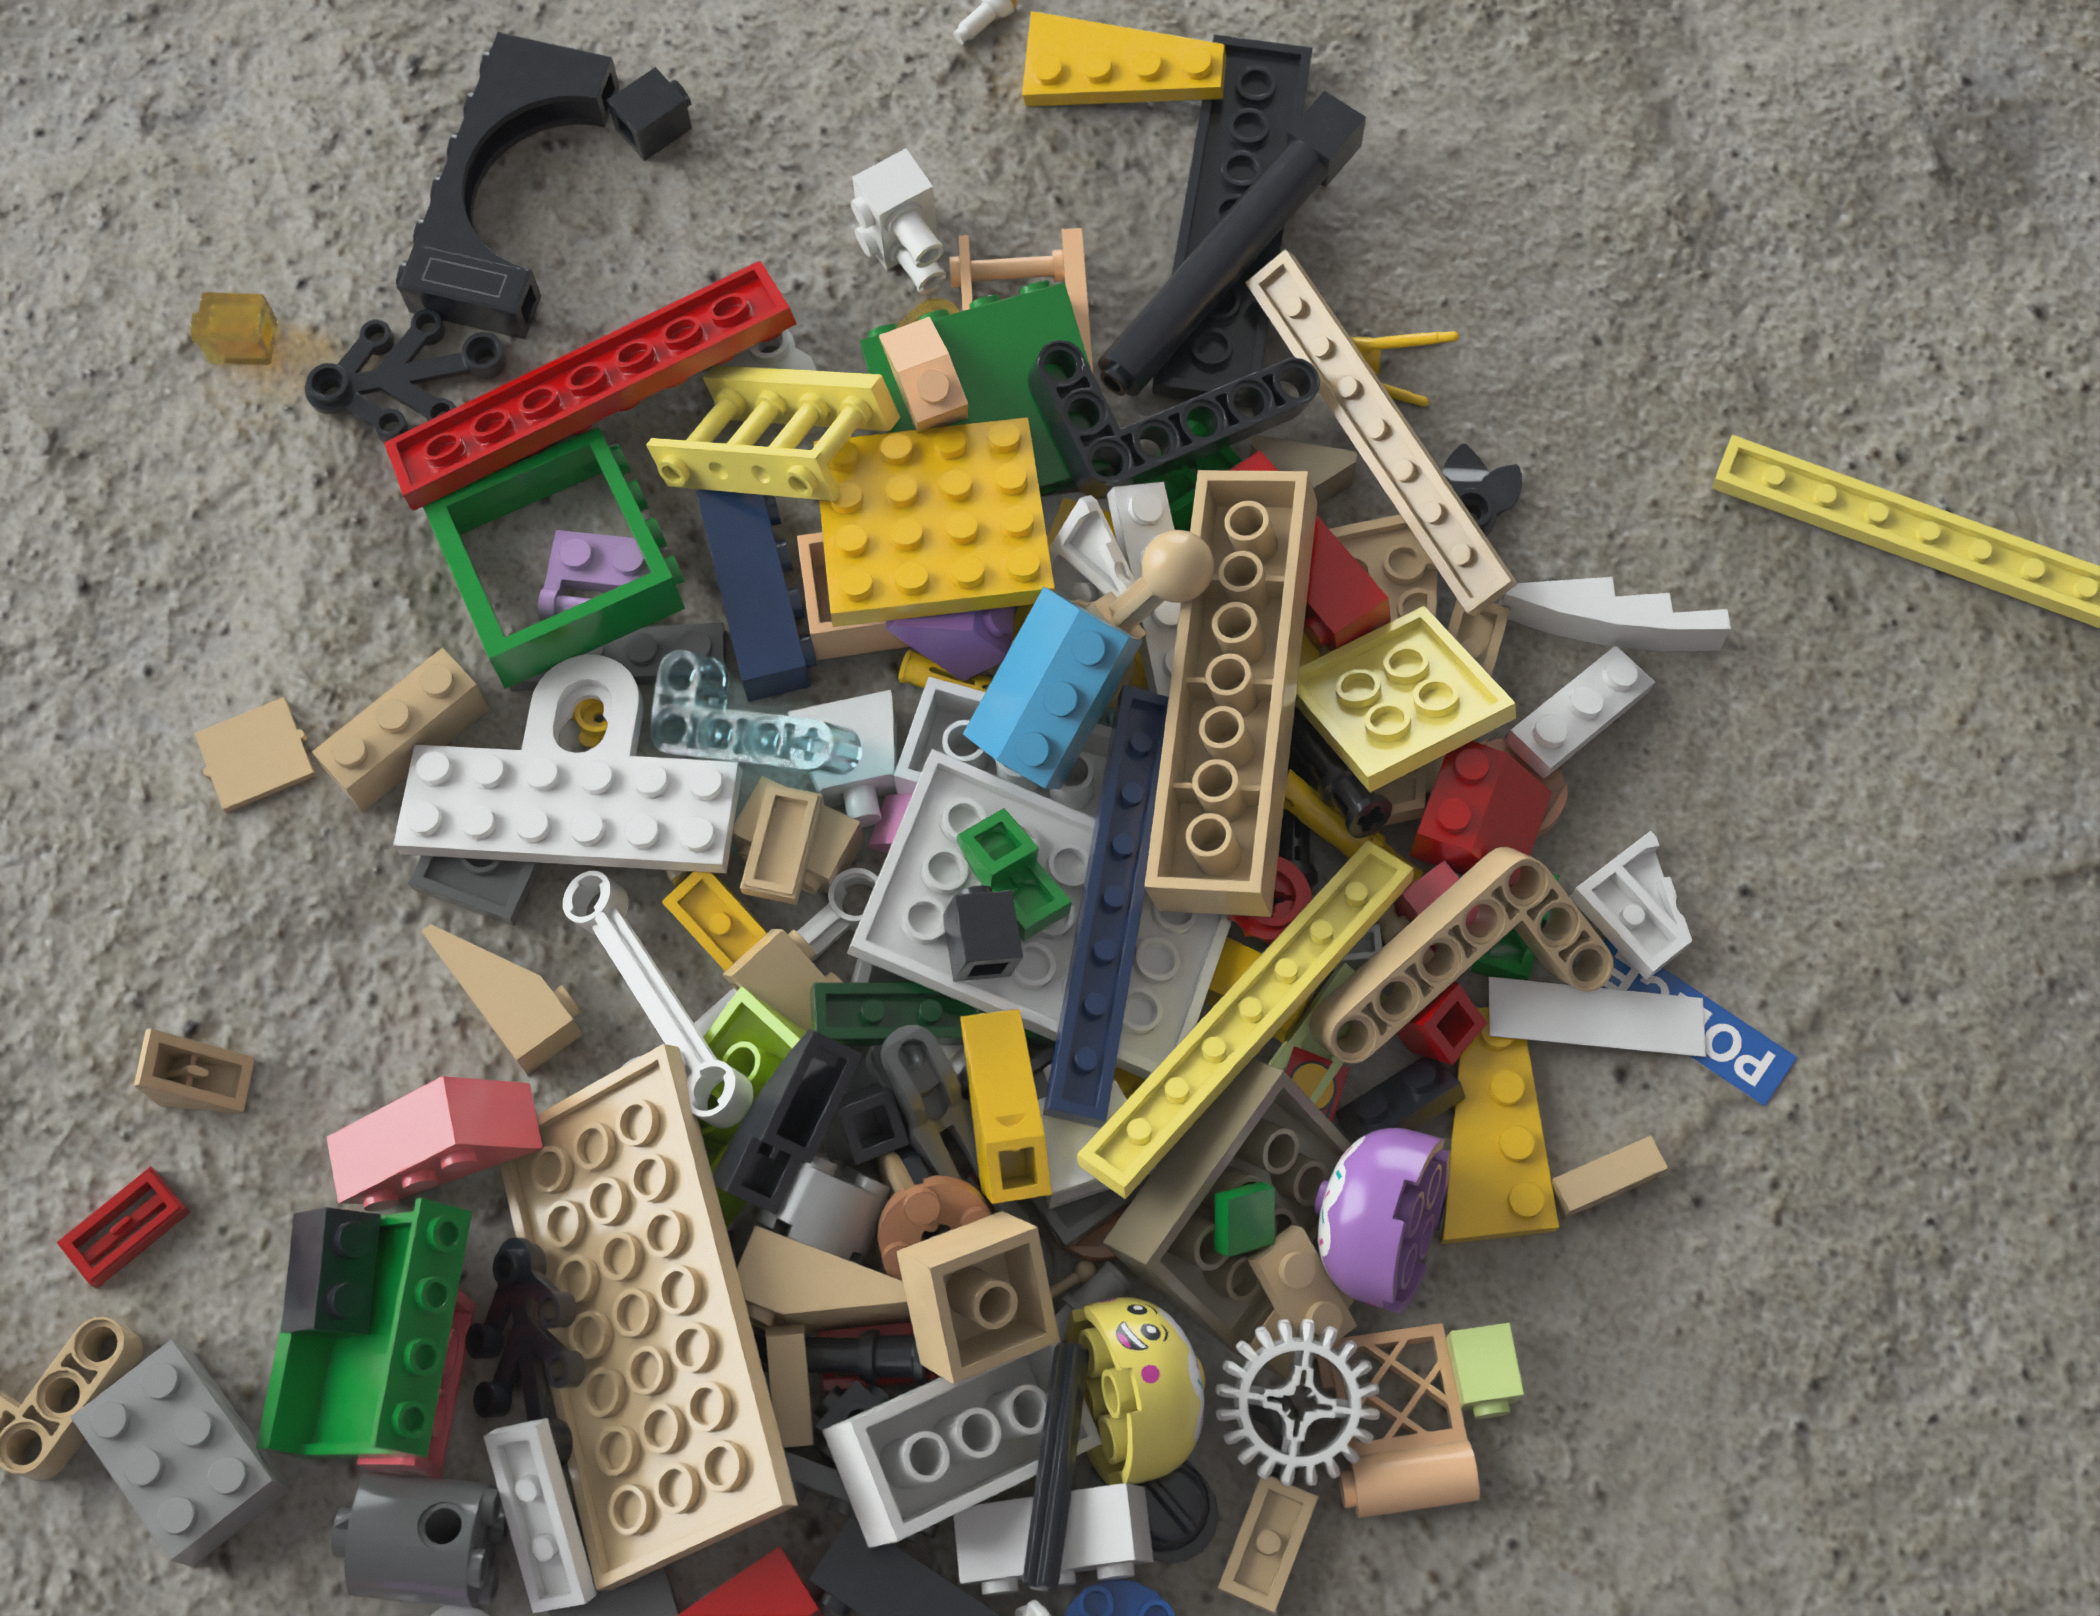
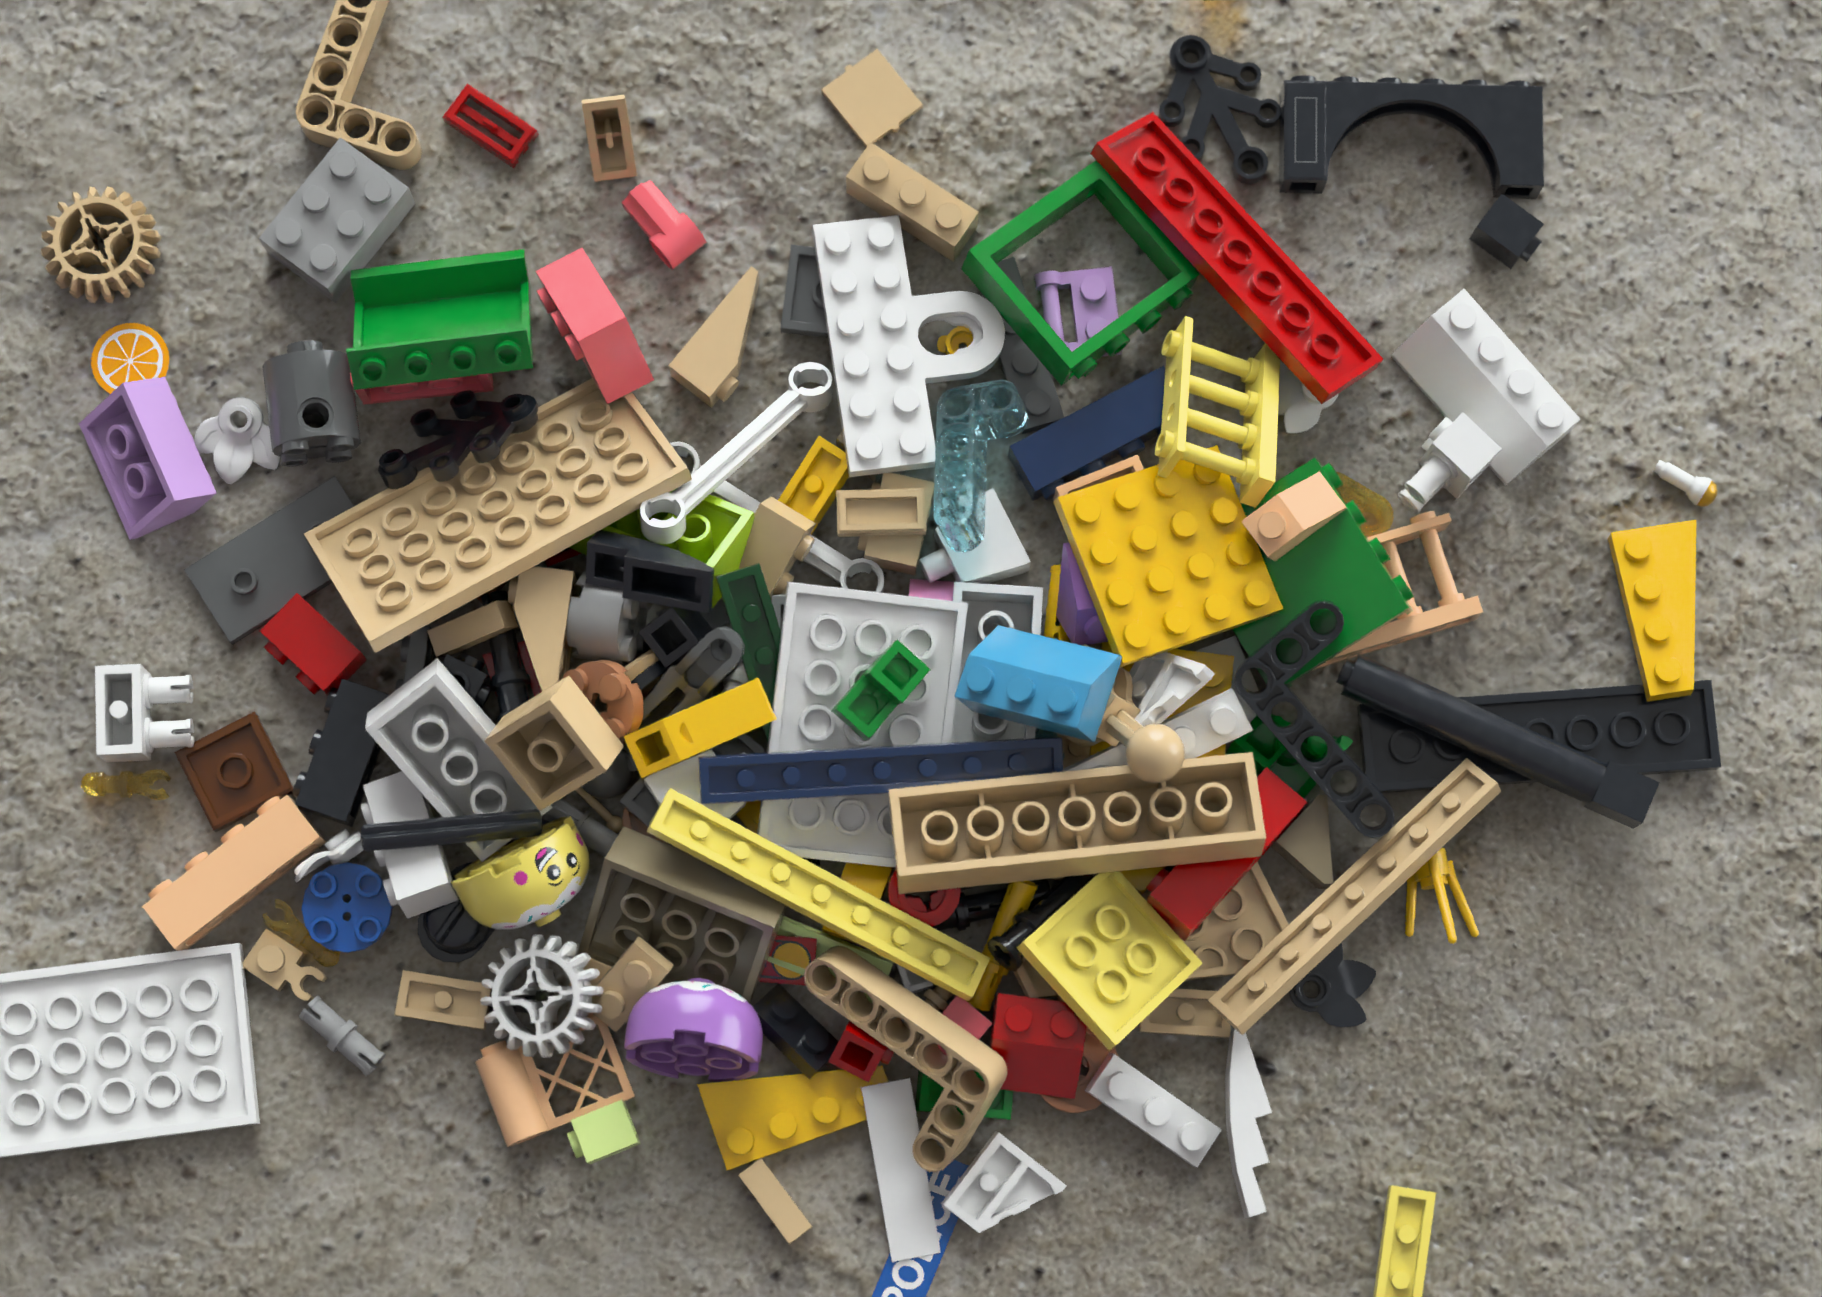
camera: 70 degrees right, 10 degrees up
black brick [281,1207,381,1338] -> none
white plate [483,1418,597,1613] -> none
black brick [942,885,1023,982] -> none
green tile [1215,1181,1275,1257] -> none
none -> coral piece [622,180,706,270]
none -> white slope [1391,289,1580,486]

